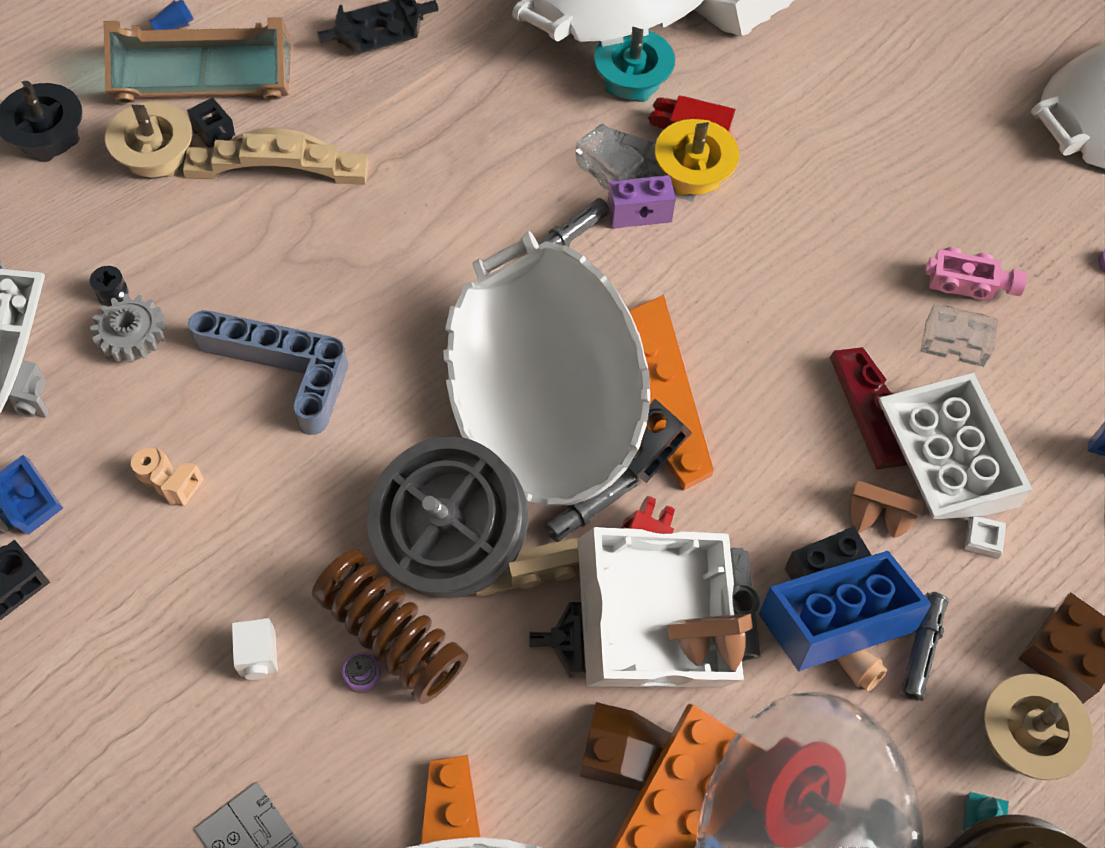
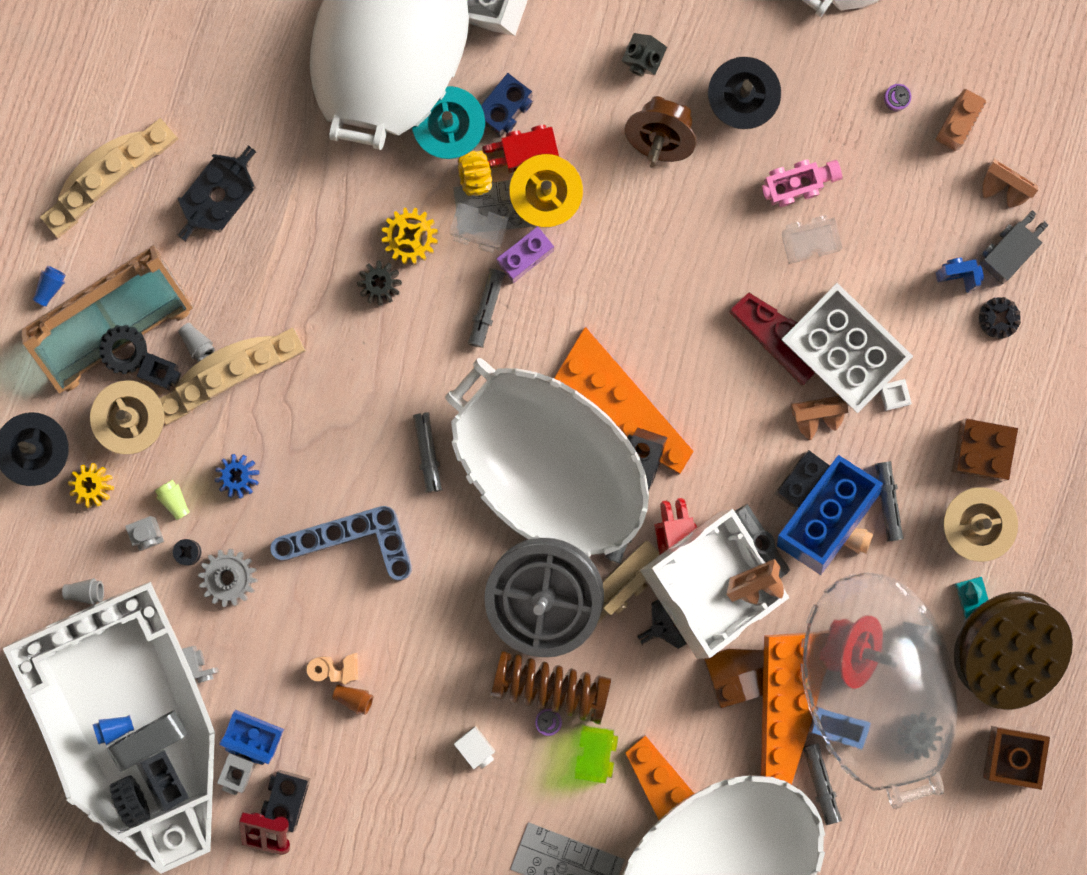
camera: 25 degrees left, 25 degrees up
none -> yellow gear [68,463,114,508]
none -> black tyre [99,324,147,374]
none -> light grey brick [125,516,165,551]
none -> yellowish green cone [155,479,190,520]
none -> light grey cone [178,323,215,362]
none -> blue gear [215,454,260,499]
none -> dark orange cone [332,684,374,715]
none -> pearl dark grey gear [357,261,402,306]
none -> yellow gear [382,207,438,265]
none -> dark grey pin [413,412,442,493]
none -> yellow gear [458,151,492,196]
none -> dark blue brick [481,73,533,137]
none -> clear neon green brick [574,724,618,784]
none -> pearl dark grey brick [622,33,667,76]
none -> reddish brown piece [625,96,696,168]
none -> black piece [708,57,781,130]

